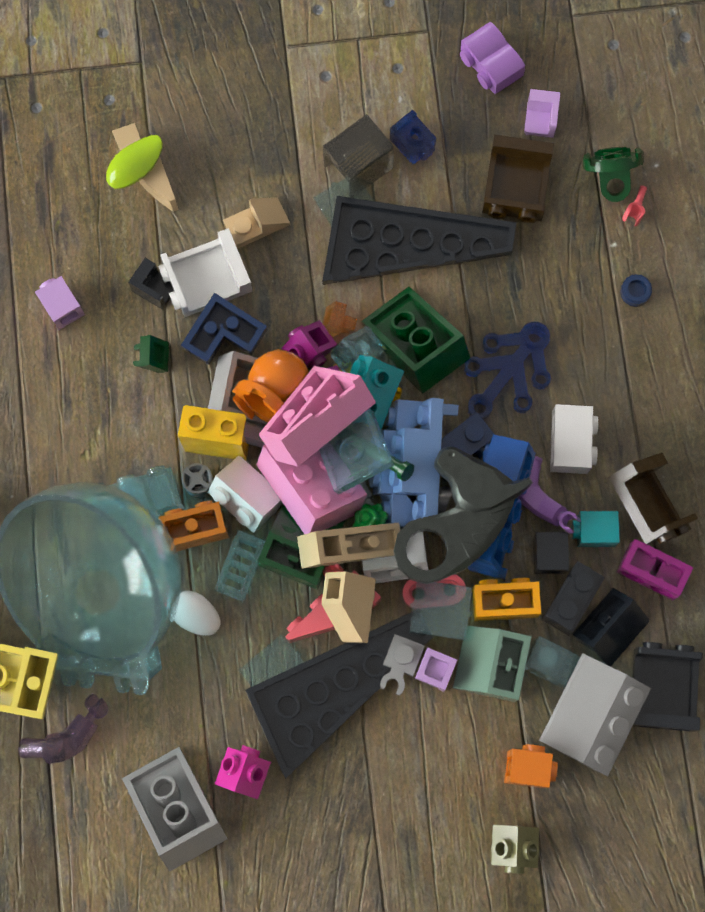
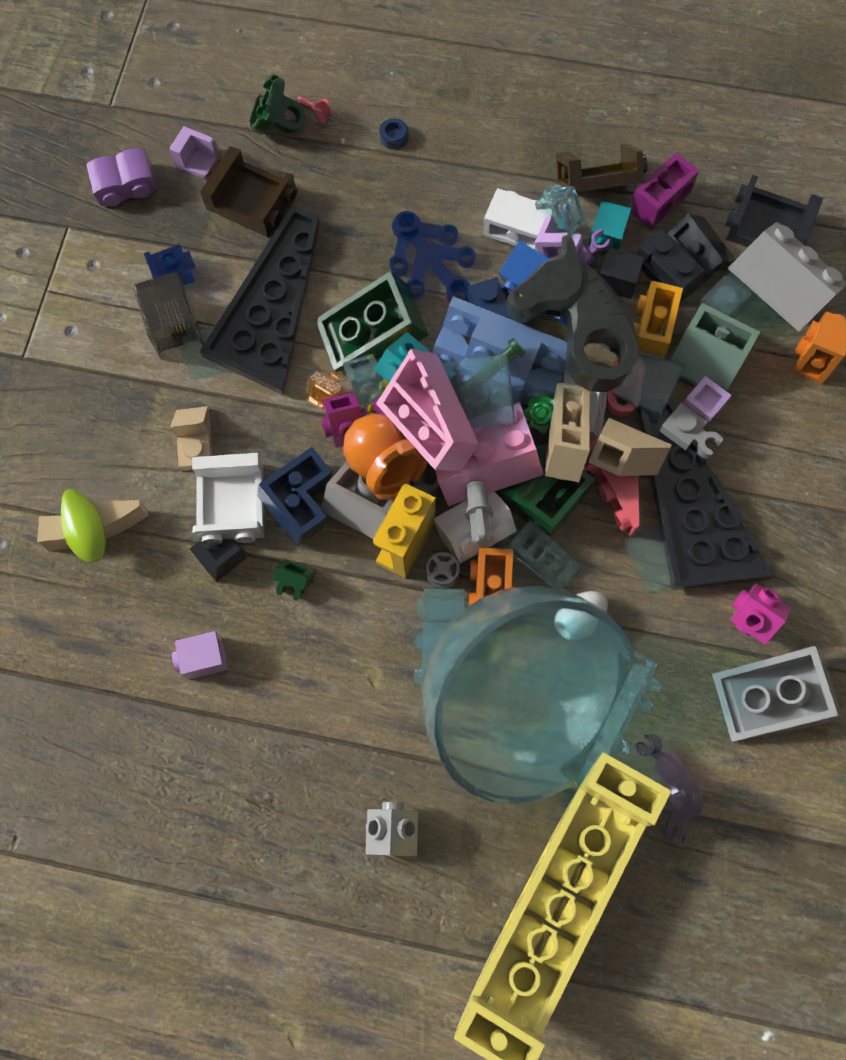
camera: 70 degrees left, 5 degrees down
none -> light grey axle [465,481,493,546]
none -> clear light blue bracket [535,185,585,235]
none -> lavender panel [535,217,582,259]

